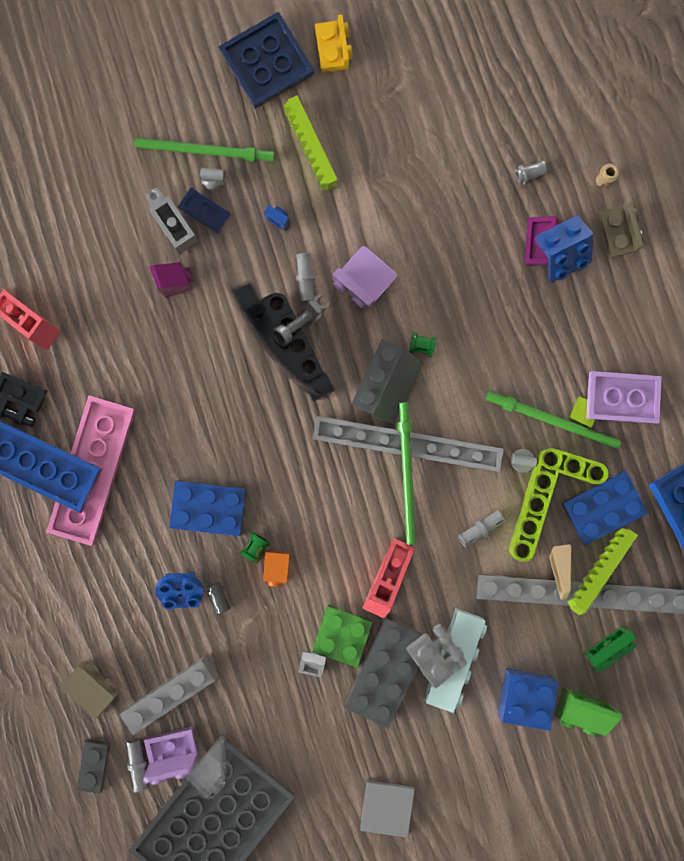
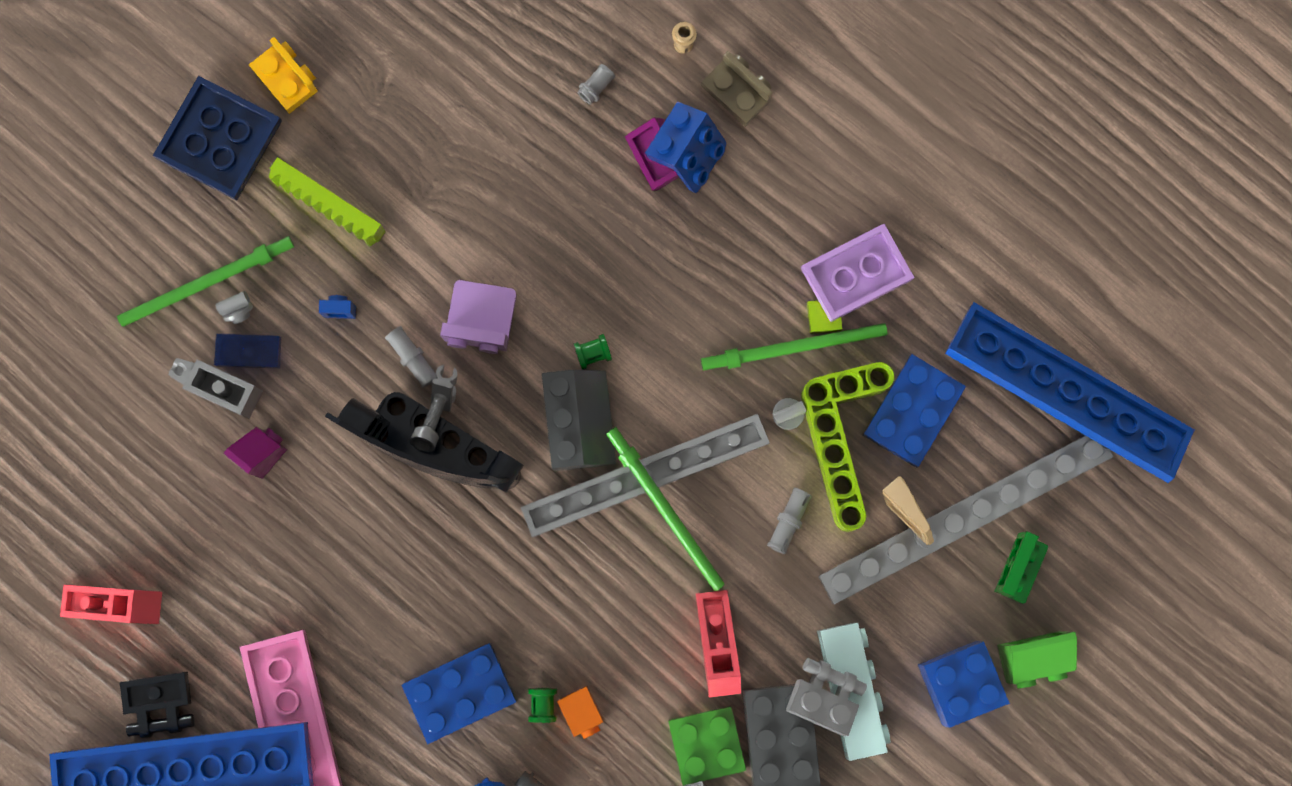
camera: 30 degrees left, 5 degrees down
lime gear [567,528,638,615] -> none

